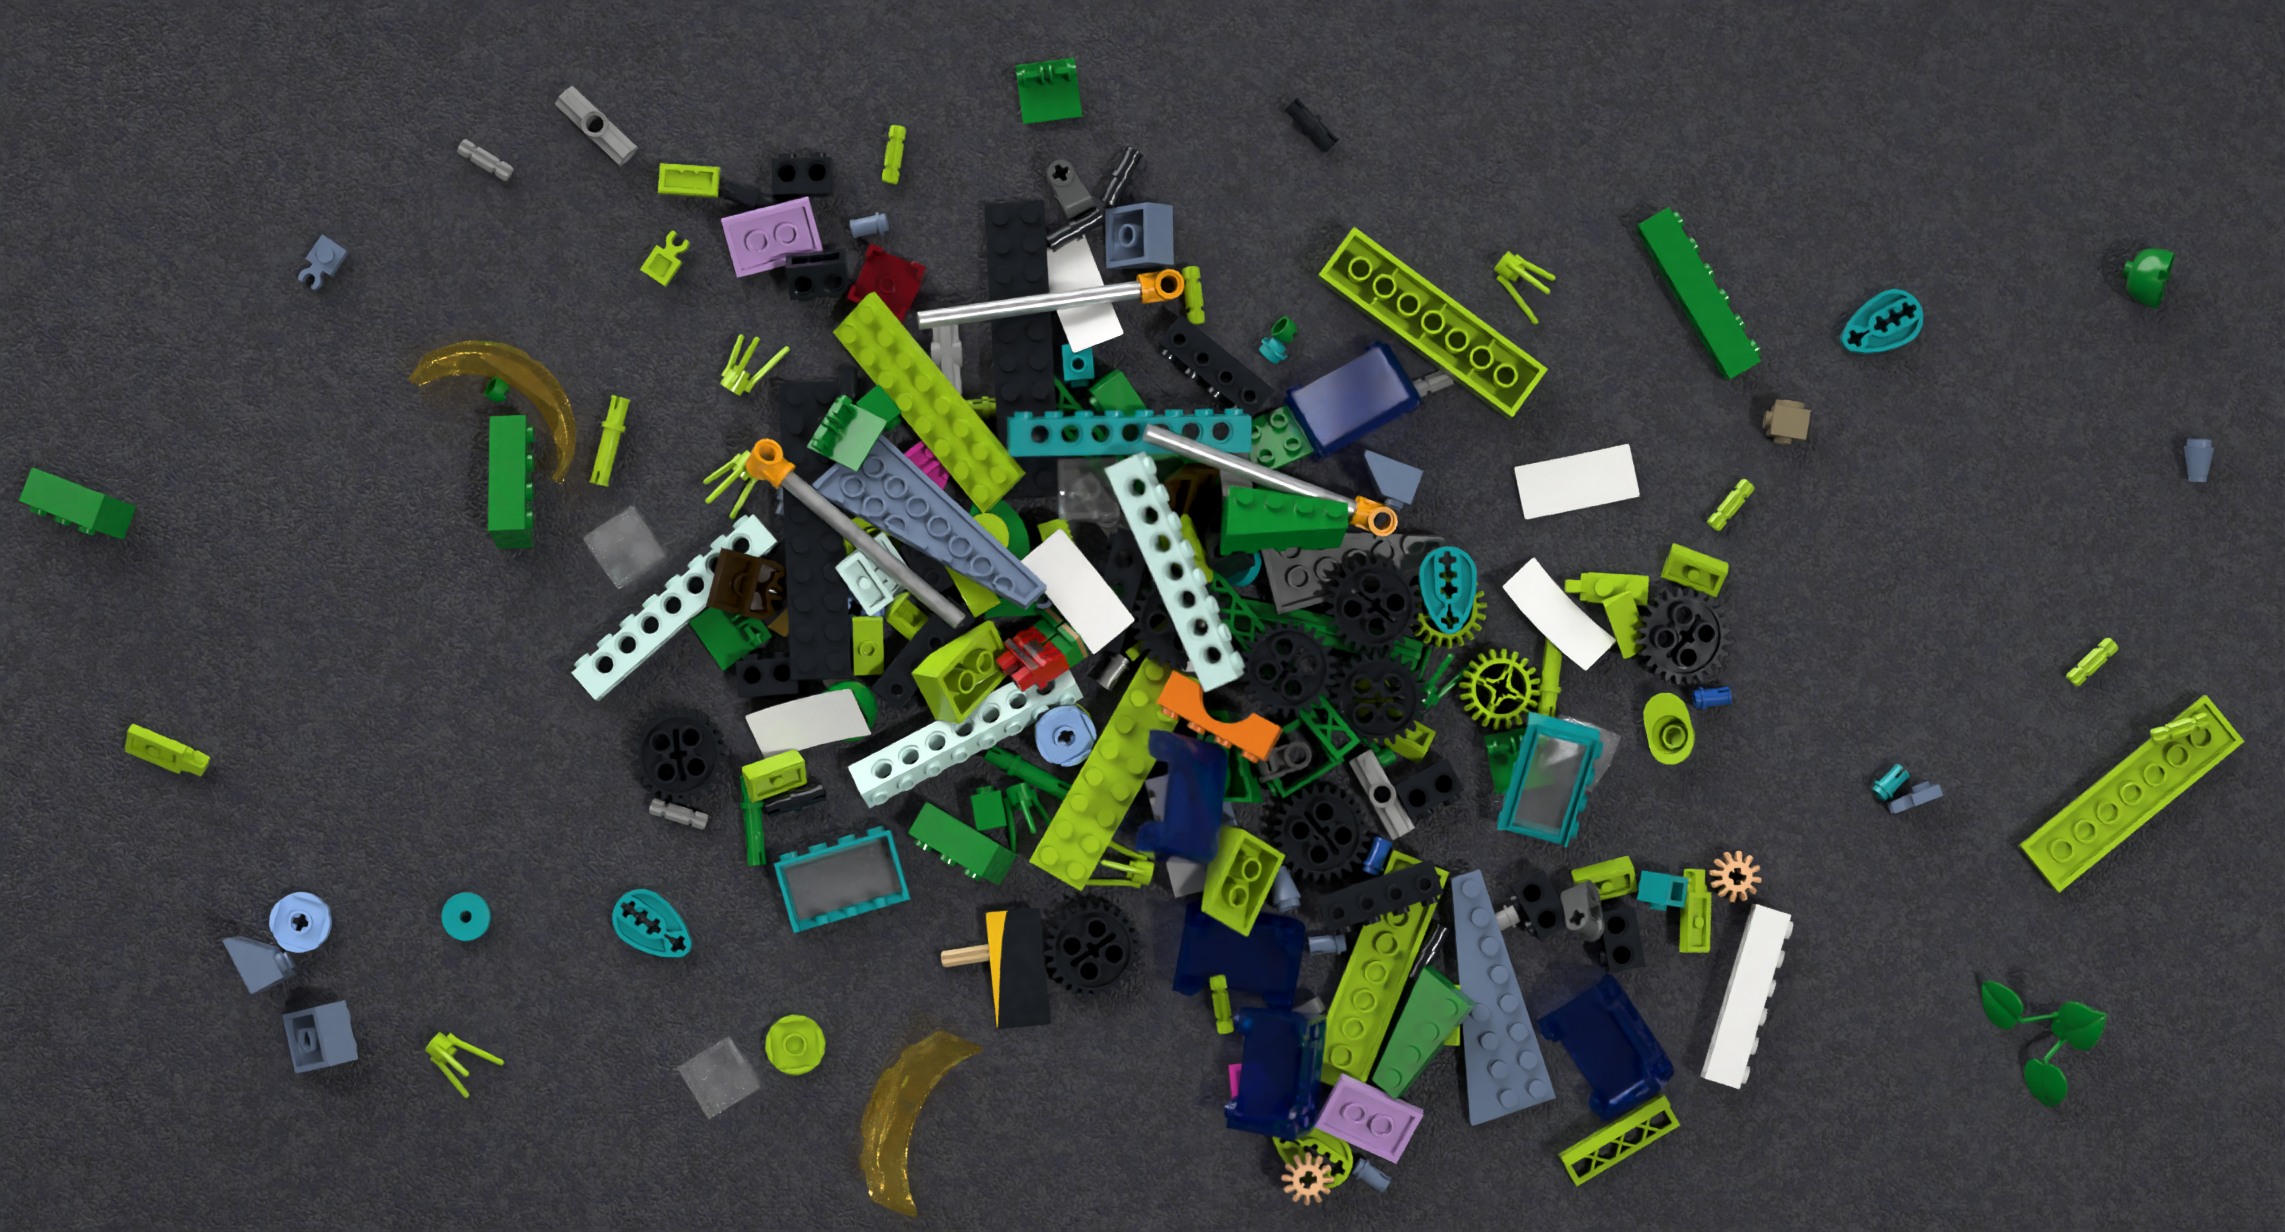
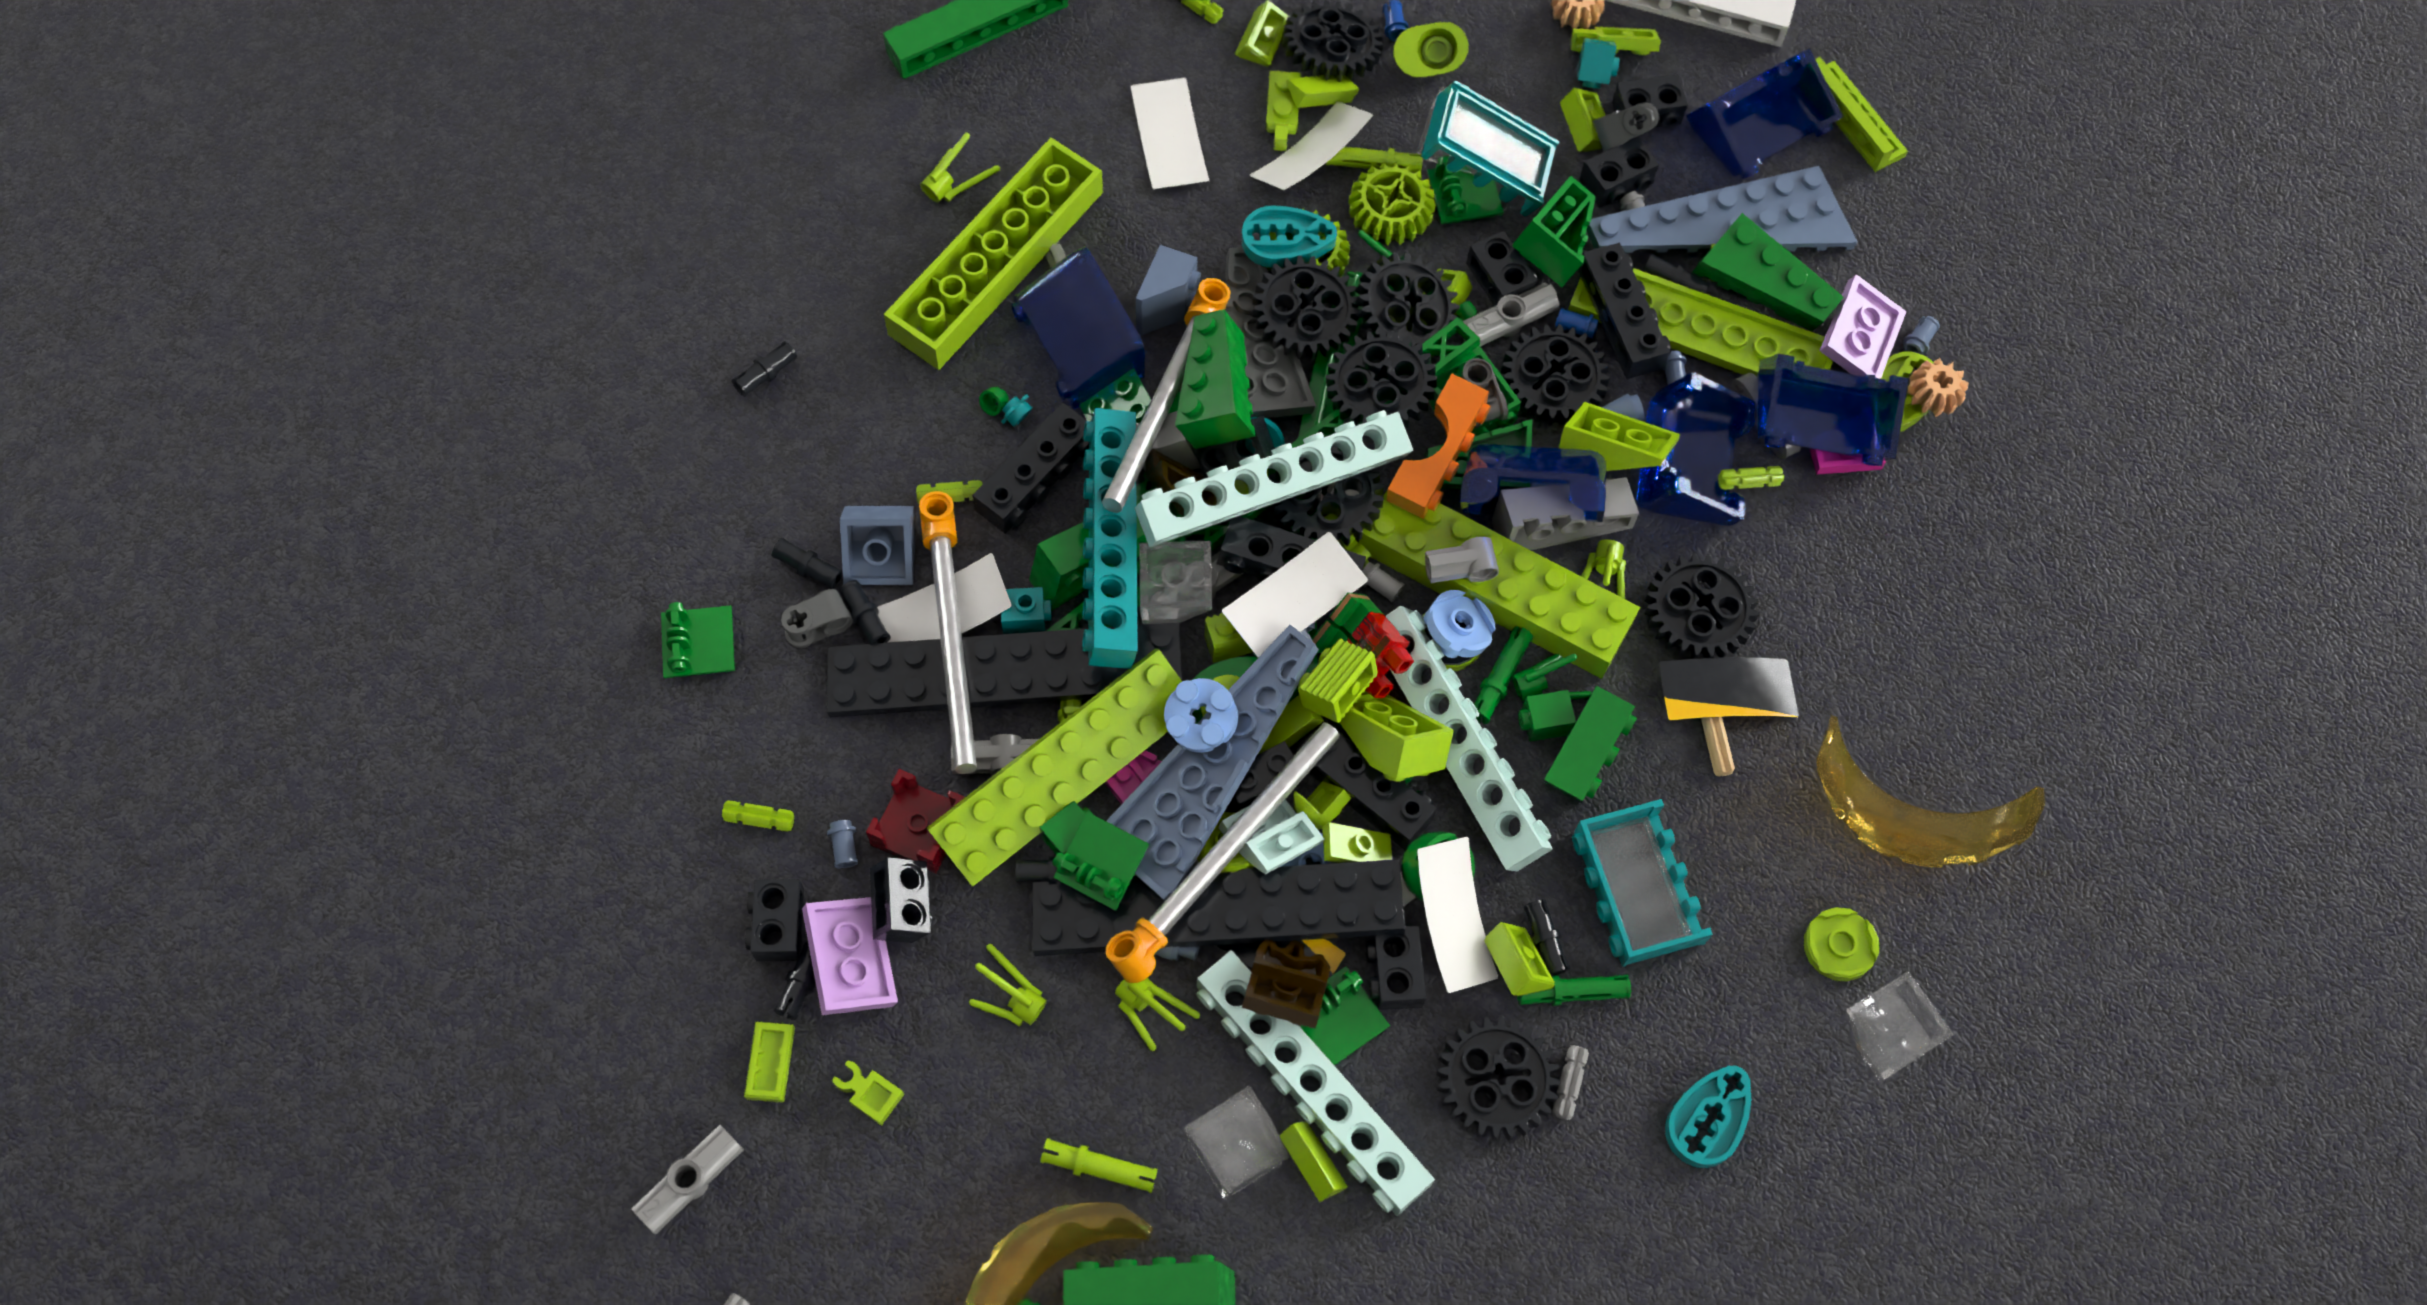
camera: 90 degrees left, 20 degrees down
none -> light blue plate [1164,678,1238,753]
none -> lime slope [1279,1121,1348,1202]
none -> lime brick [1298,638,1378,723]
none -> light grey piece [1425,536,1499,583]
none -> green wedge [1512,176,1596,288]

